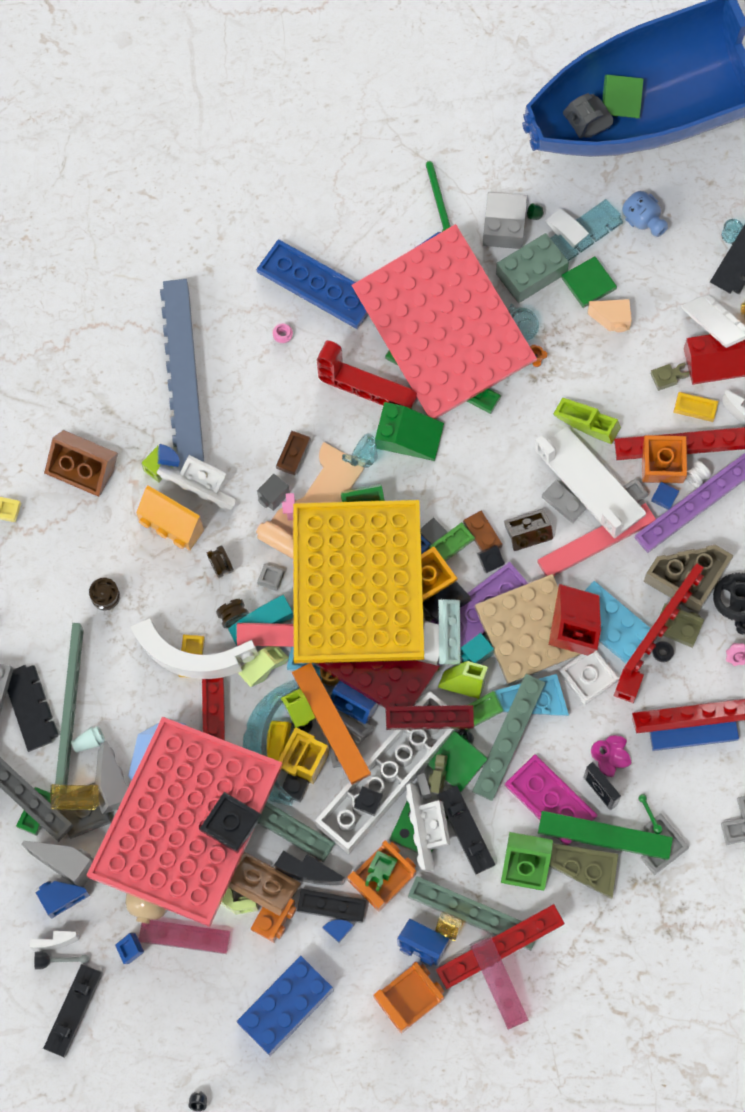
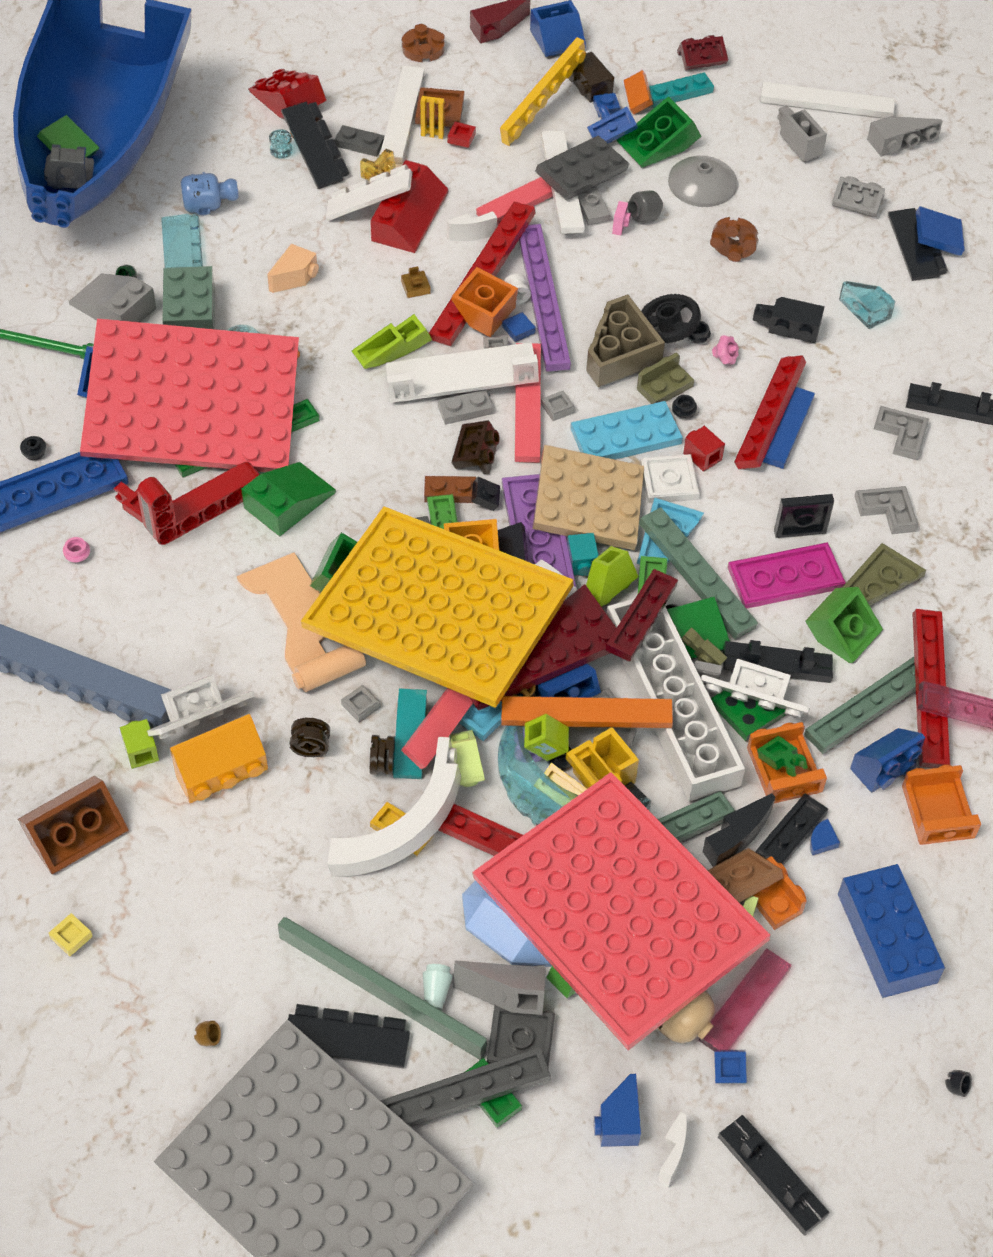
camera: 65 degrees left, 15 degrees down
light grey slope [21,841,94,887] -> none
hinge [34,951,89,970] -> none
clear yellow hinge [50,784,99,810] -> none
dark brown wheel [89,578,120,611] -> none
blue tile [158,444,180,467] -> none
black tile [200,792,262,854] -> none
dark grey brick [257,473,290,511] -> none
reddish brown plate [276,430,311,475] -> none
bright pink plate [282,493,295,521] -> none
clear light blue hat [342,433,378,468] -> none
black plate [354,786,383,816] -> none
clear yellow bracket [435,912,463,941] -> none
light aqua tile [439,599,460,664] -> none
green tile [538,811,673,860] -> none
white slope [545,209,589,248] -> none
red slope [548,584,601,656] -> none
green tile [561,256,617,308] -> none
dark pink plate [591,735,632,777] -> none
red plate [623,563,704,676] -> none
green hinge [638,794,662,834] -> none
olive plate [650,362,690,391] -> none
yellow tile [673,392,718,422] -> none
none -> black plate [20,436,46,460]
none -> red plate [114,482,143,523]
none -> pearl gold tile [401,266,430,298]
none -> light grey tile [541,391,575,421]

